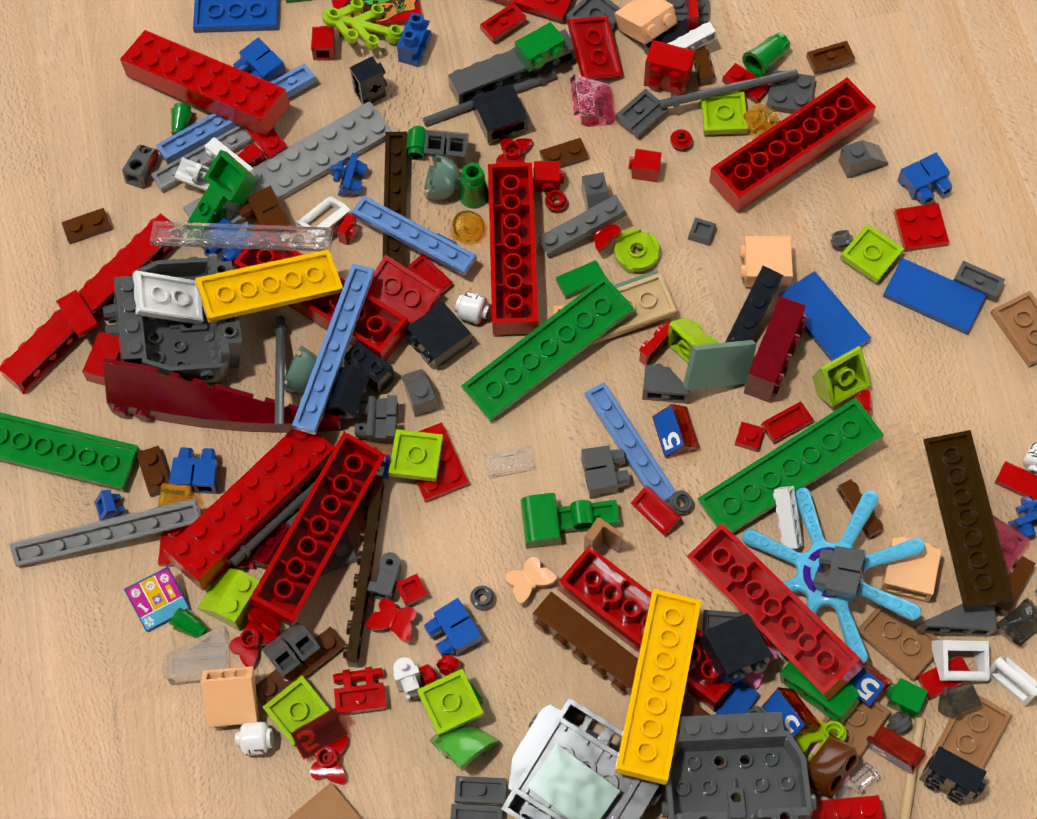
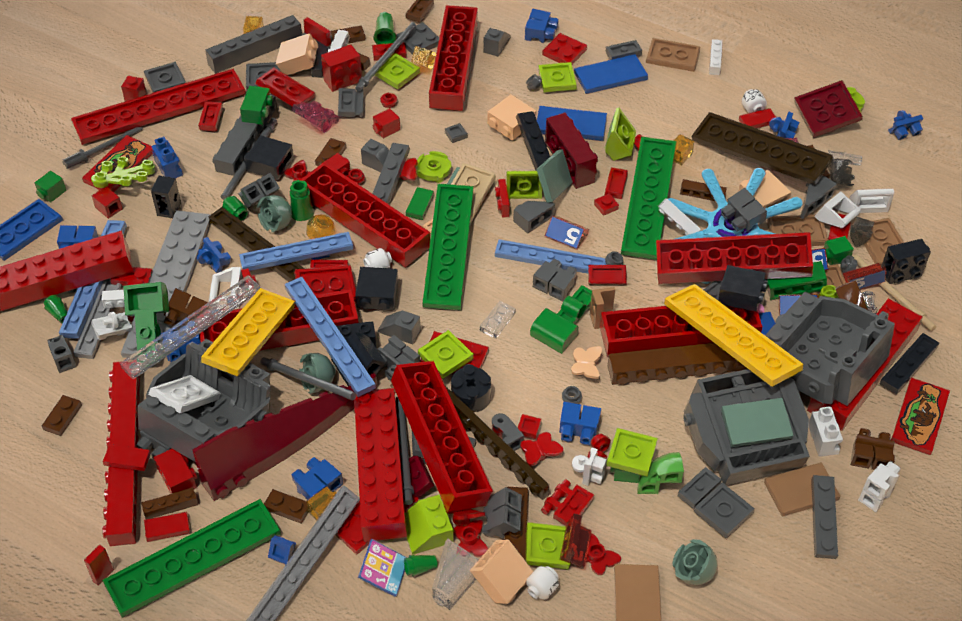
camera: 50 degrees left, 15 degrees down
none -> reddish brown piece [141,488,198,520]
none -> red tile [144,512,190,542]
none -> reddish brown plate [330,25,366,44]
none -> black brick [451,364,491,412]
none -> clear yellow brick [673,134,695,166]

